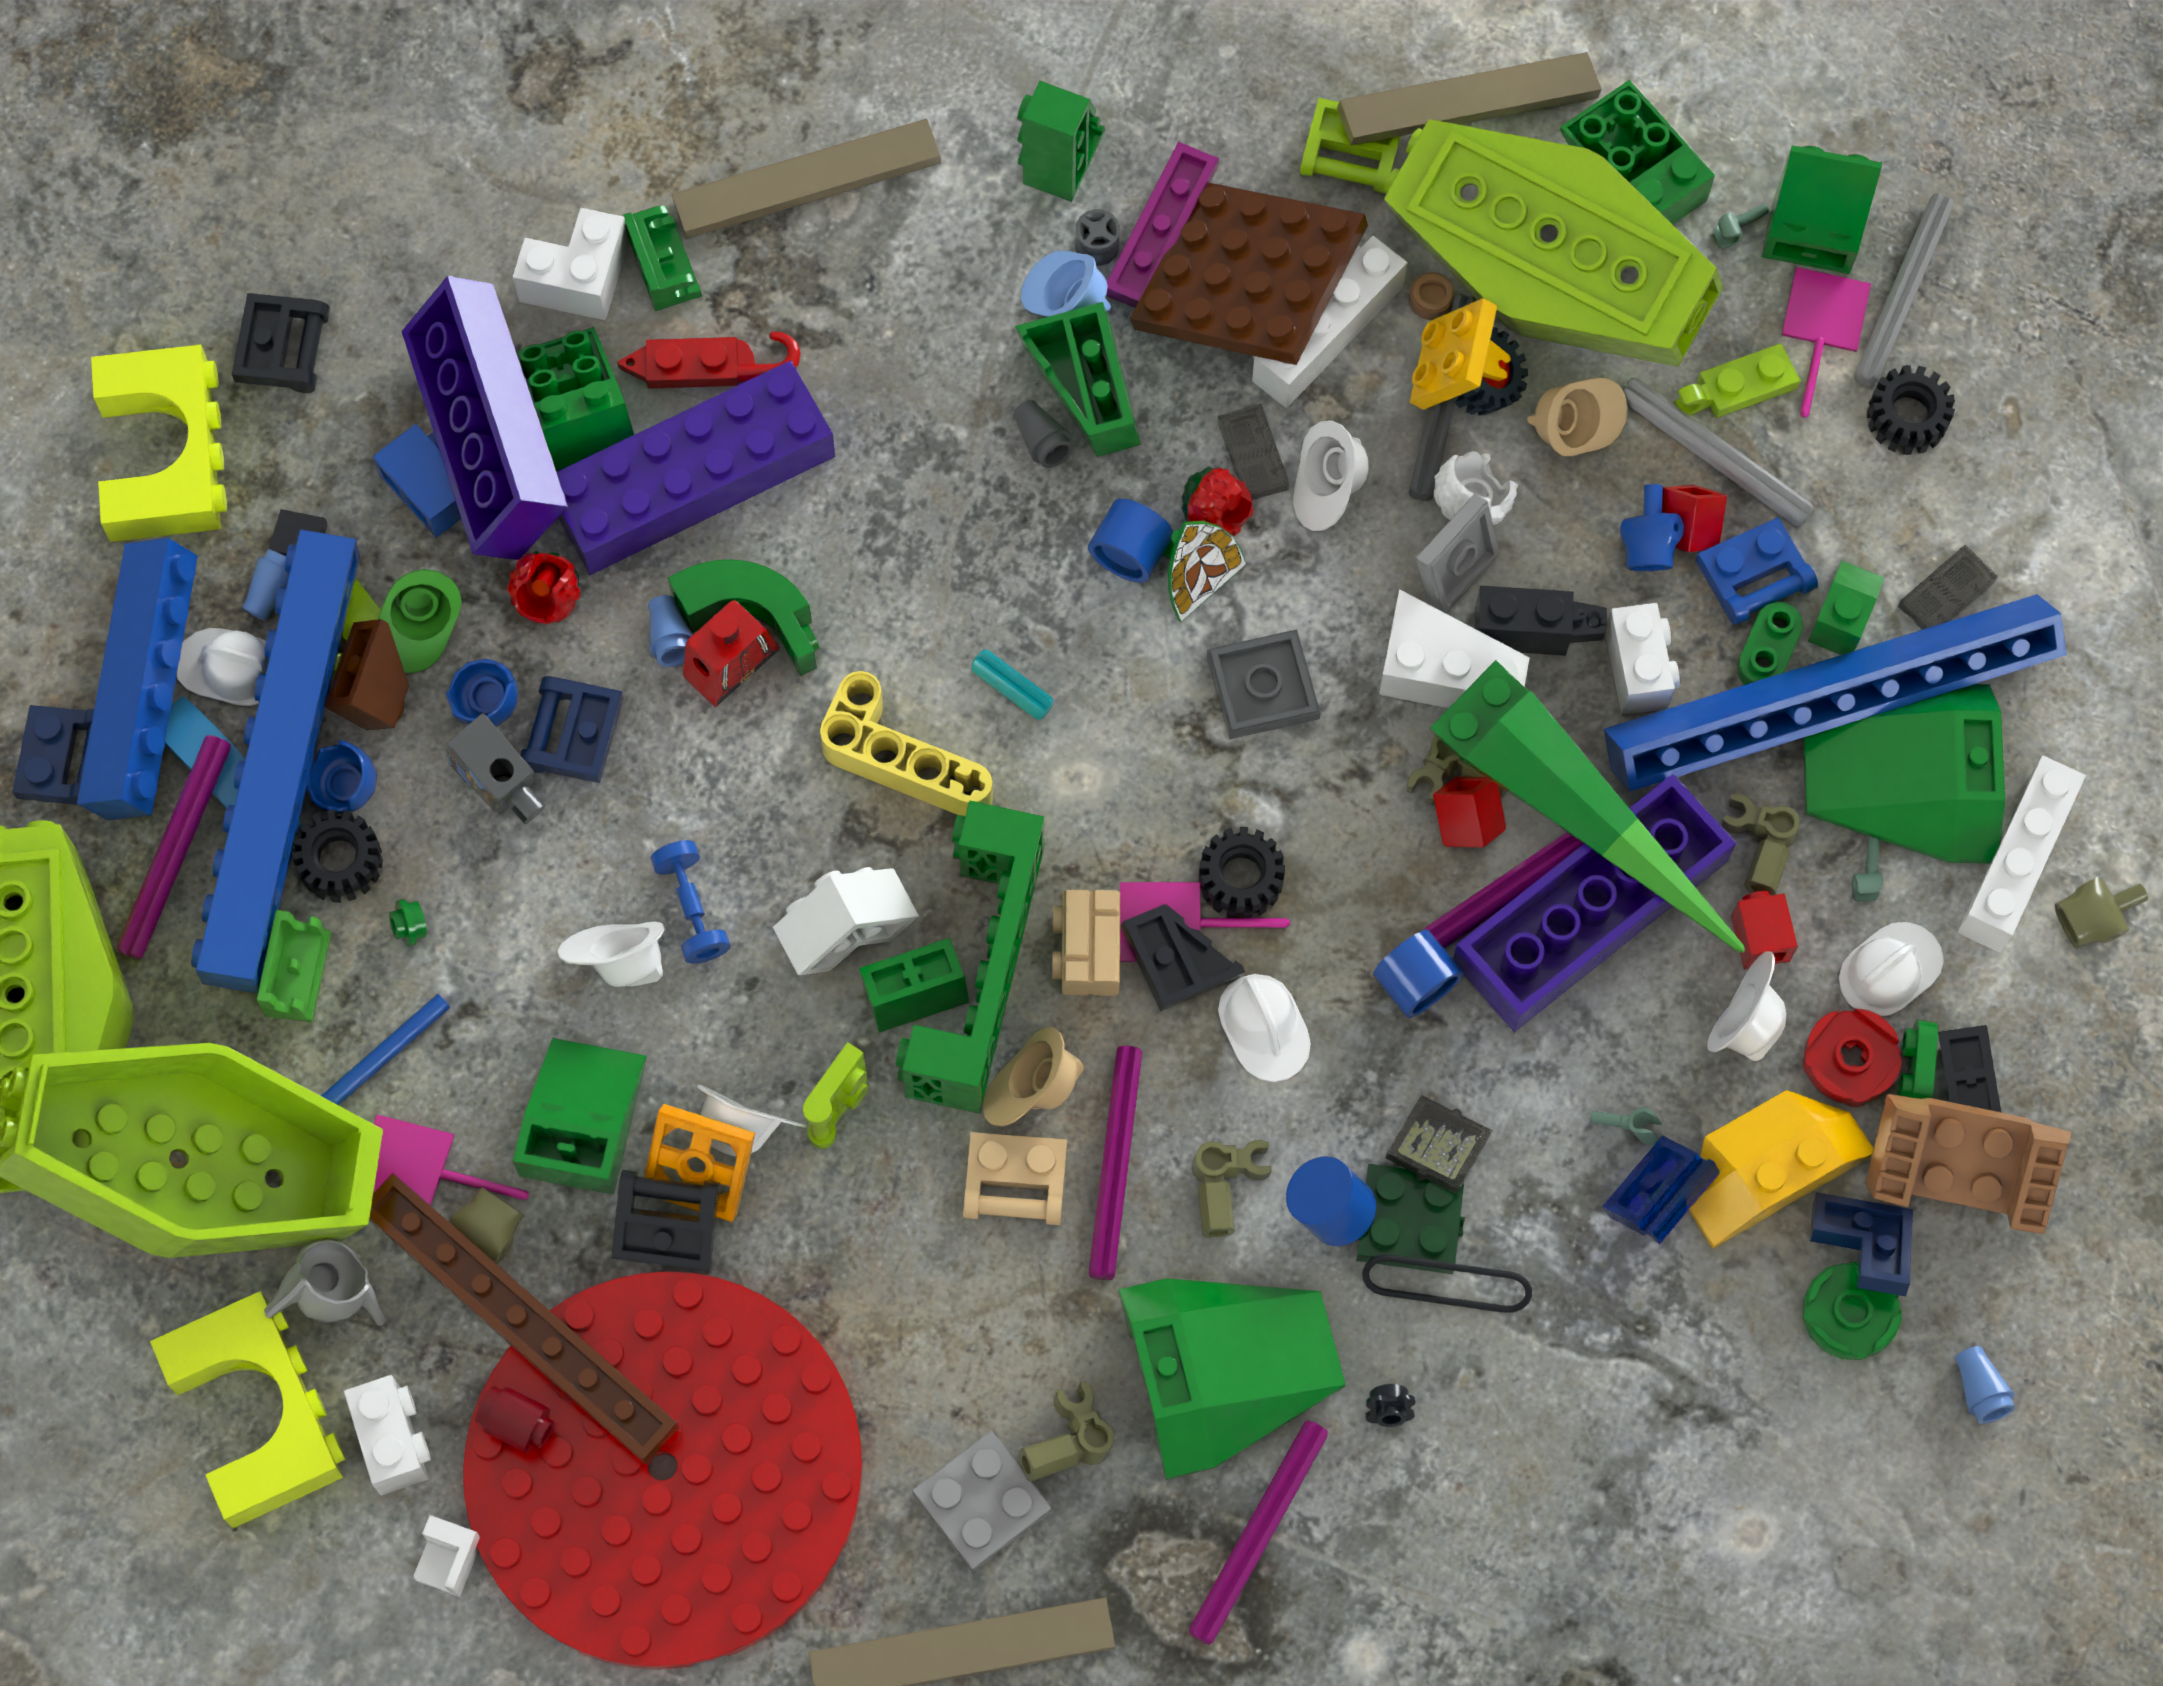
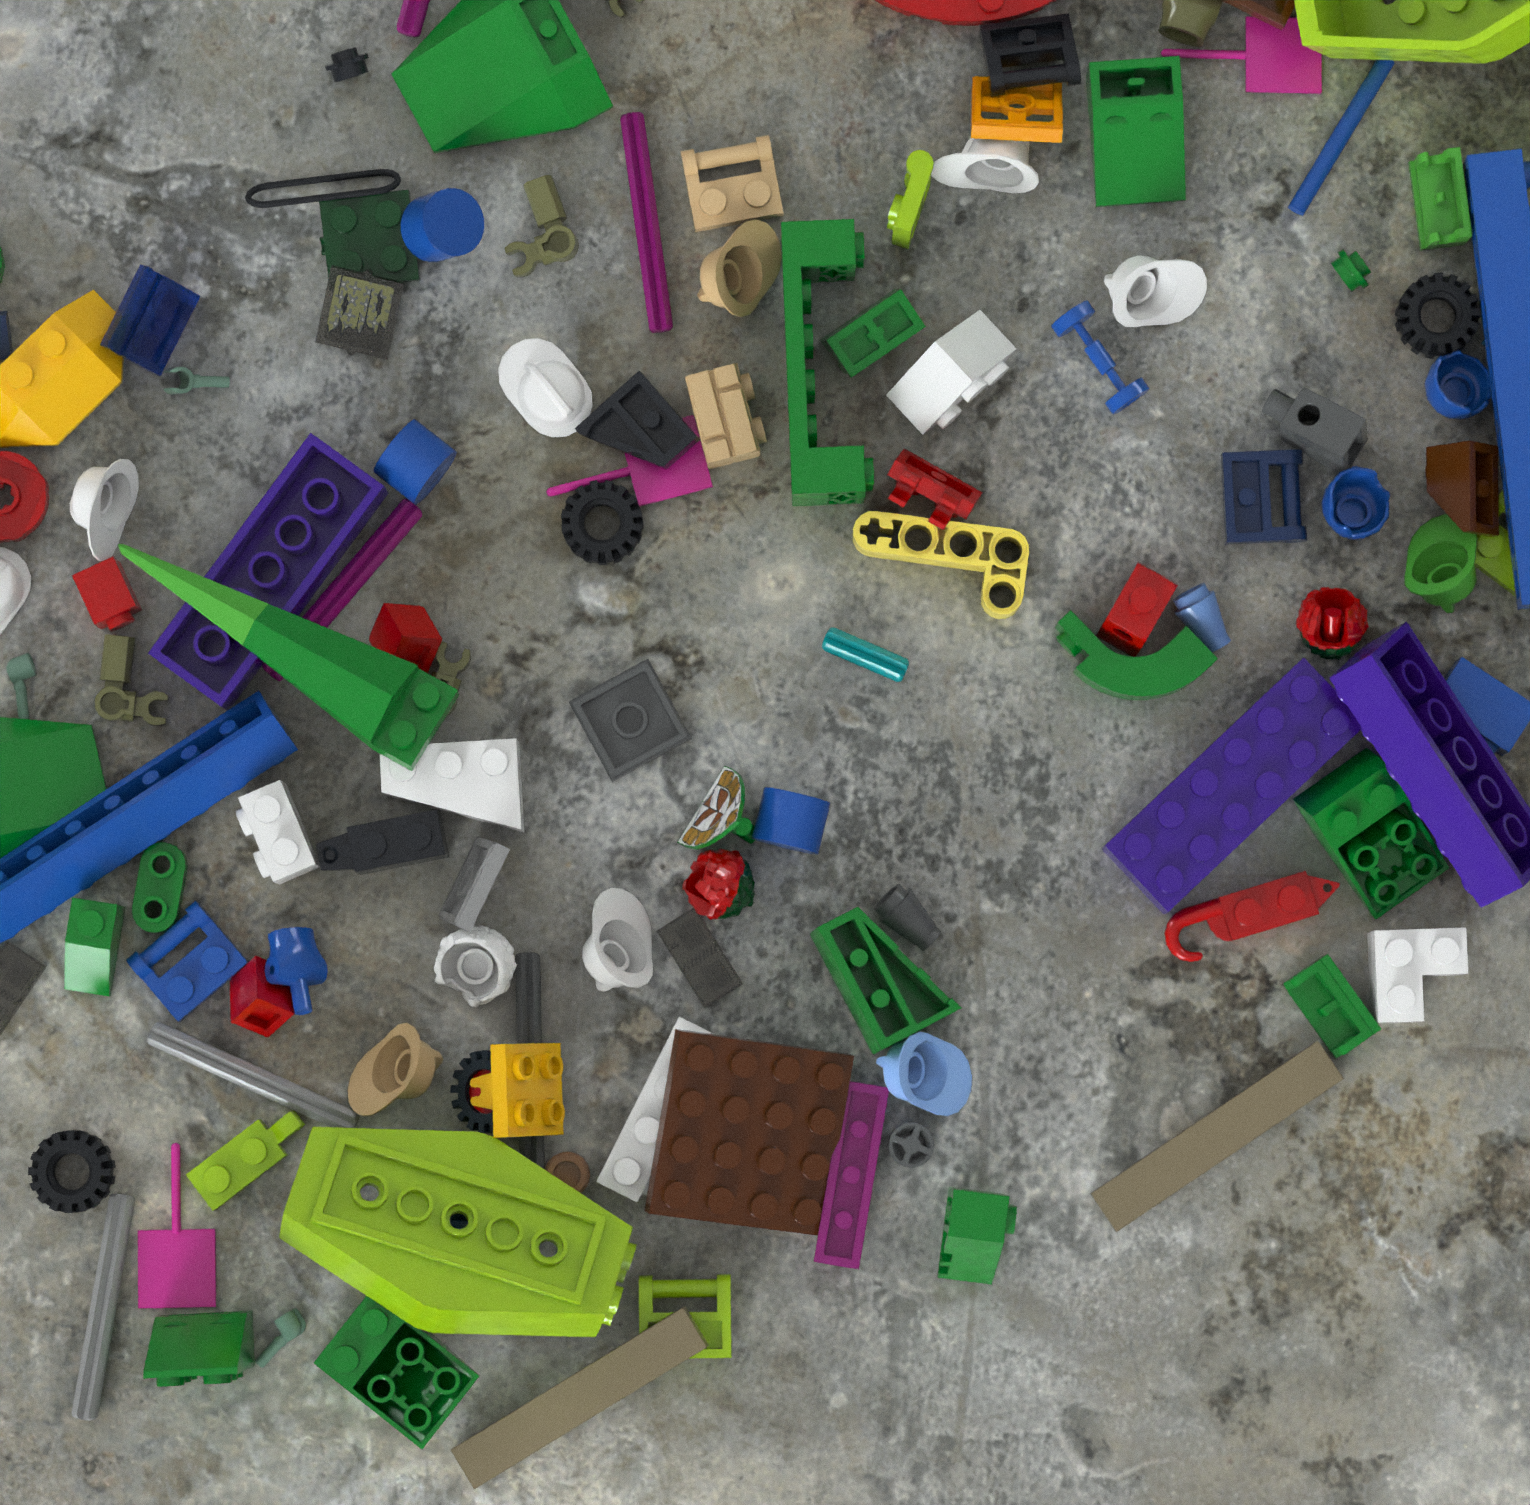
camera: 170 degrees right, 15 degrees up
none -> red plate [887,448,983,530]

